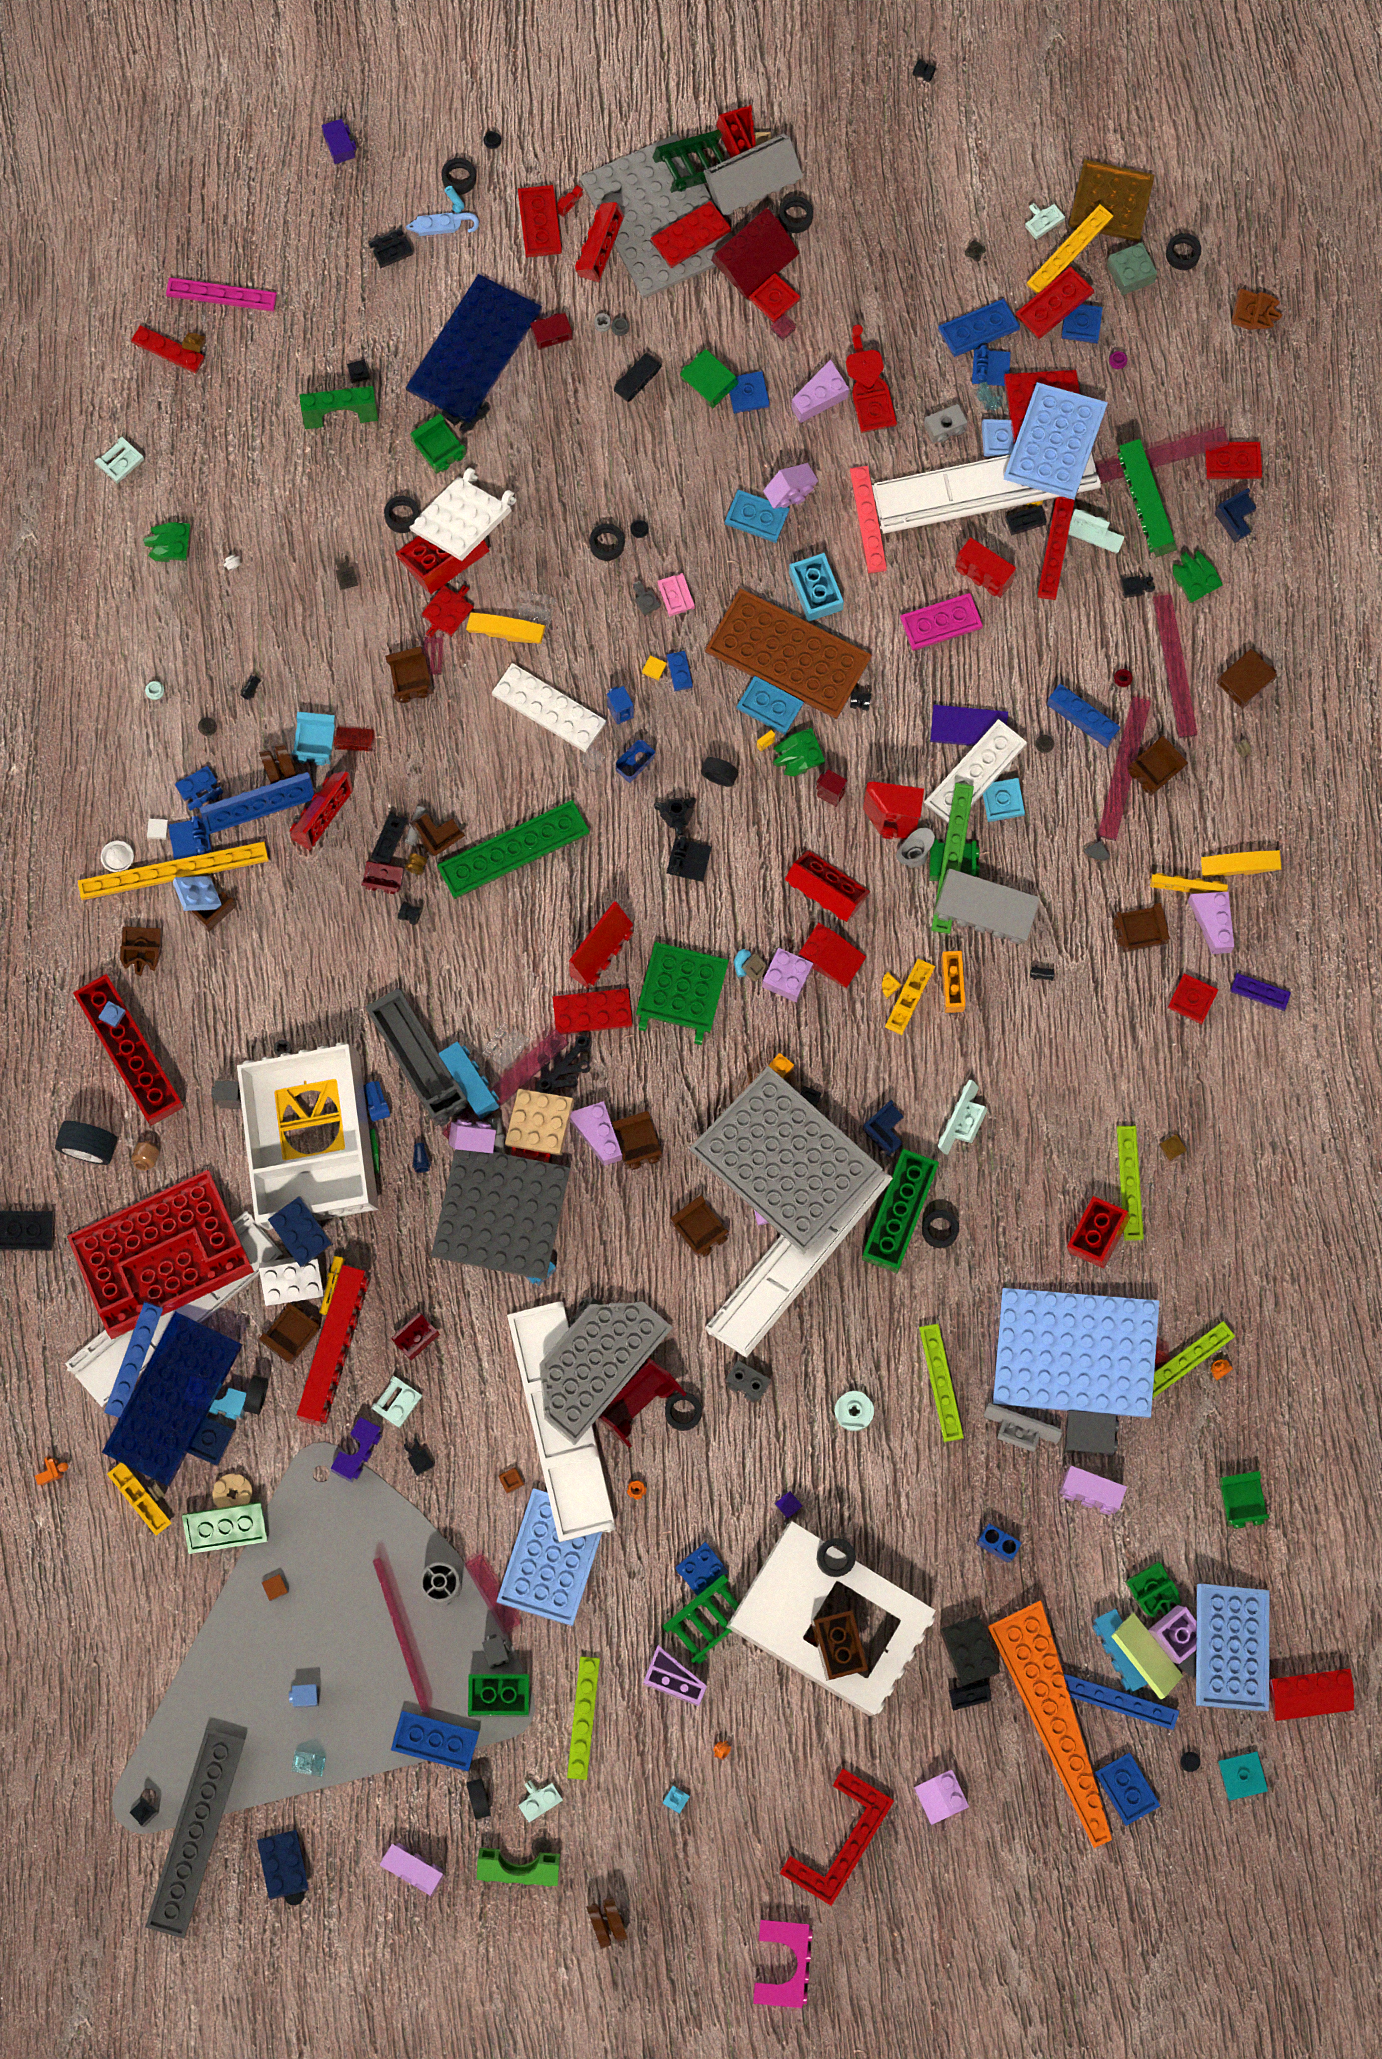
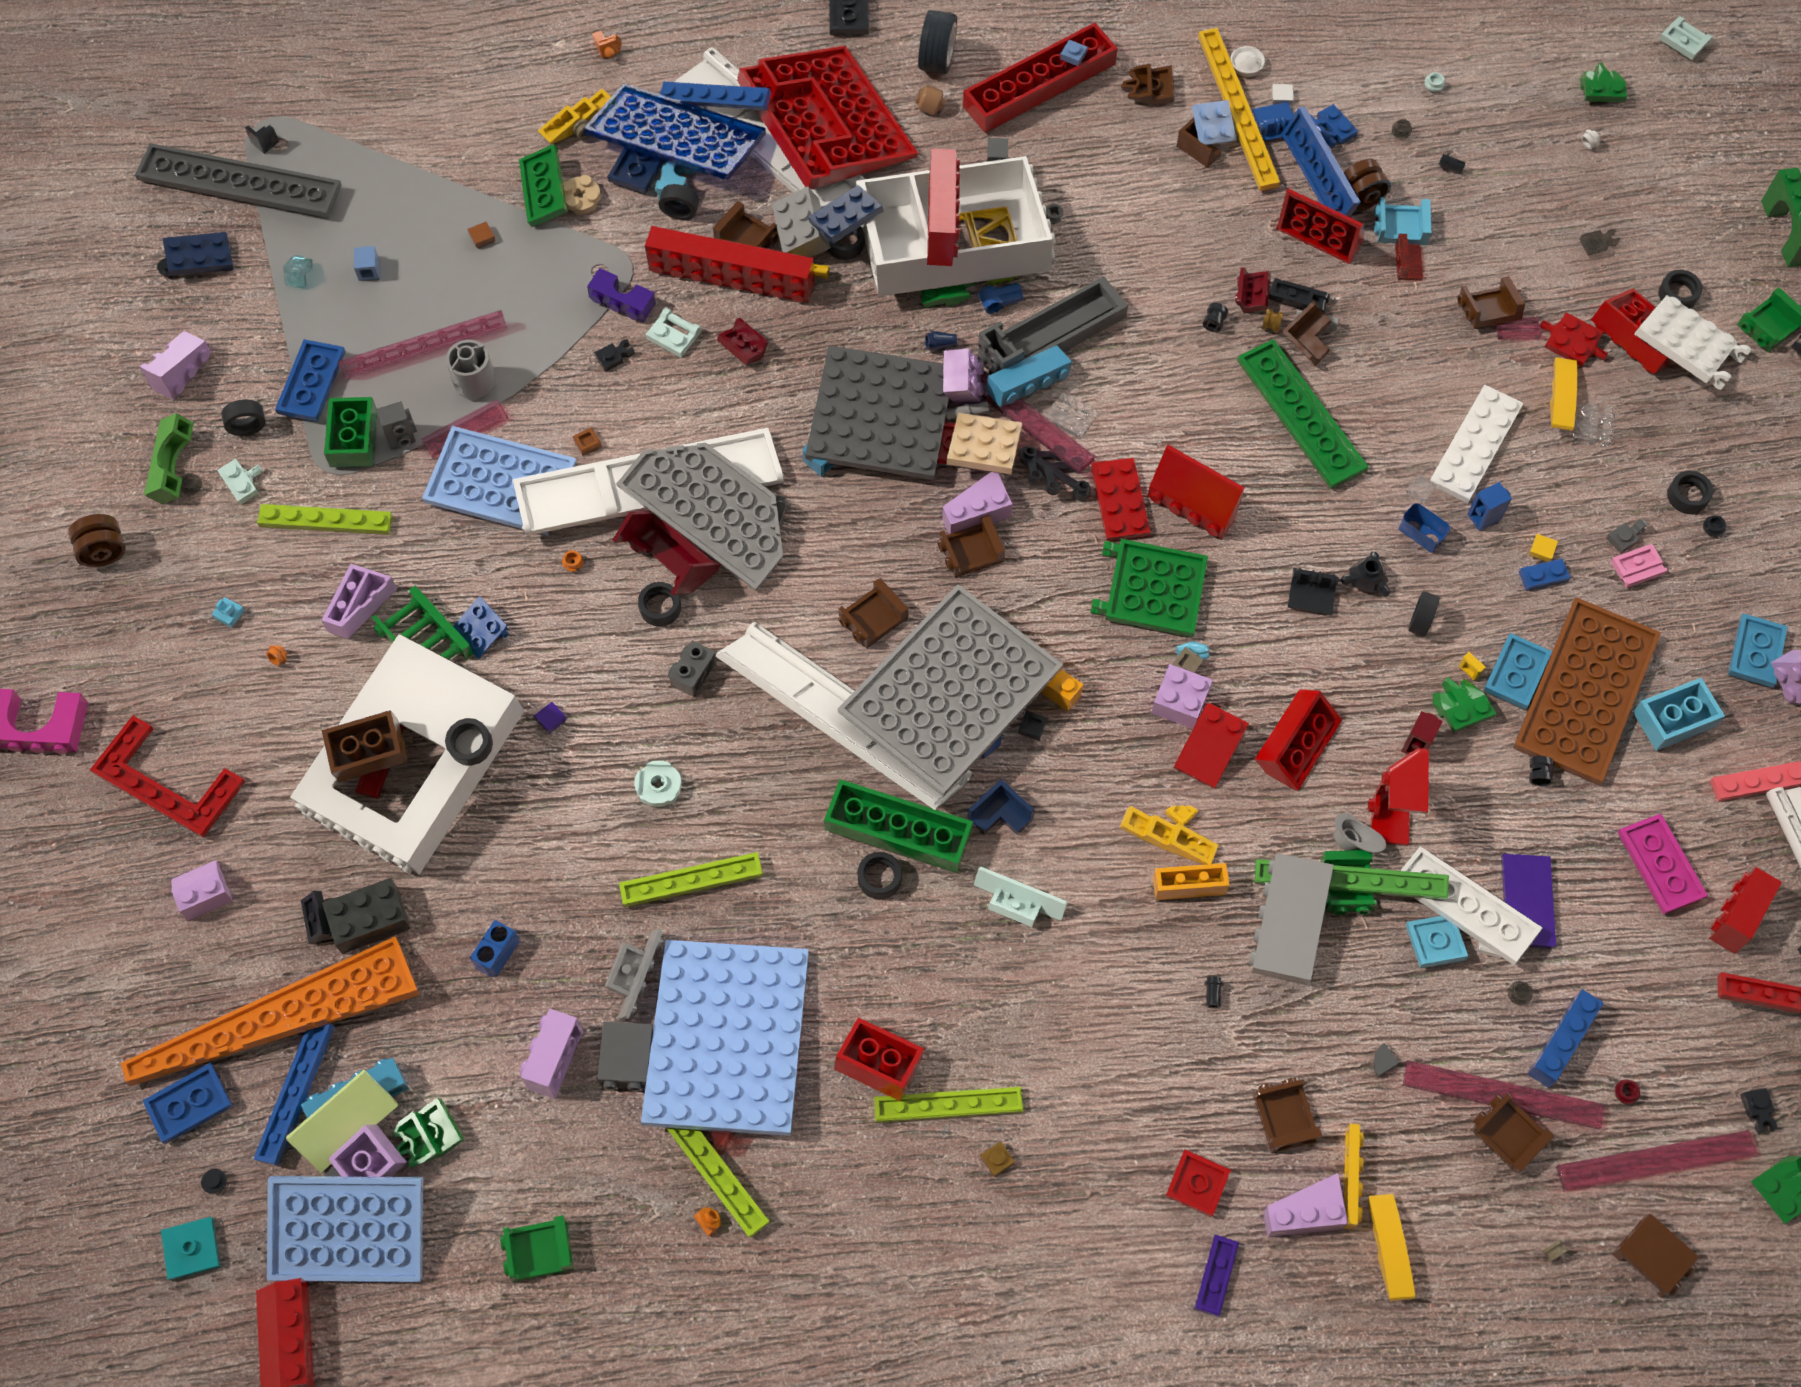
camera: 90 degrees right, 10 degrees down
none -> brick [927,148,960,266]

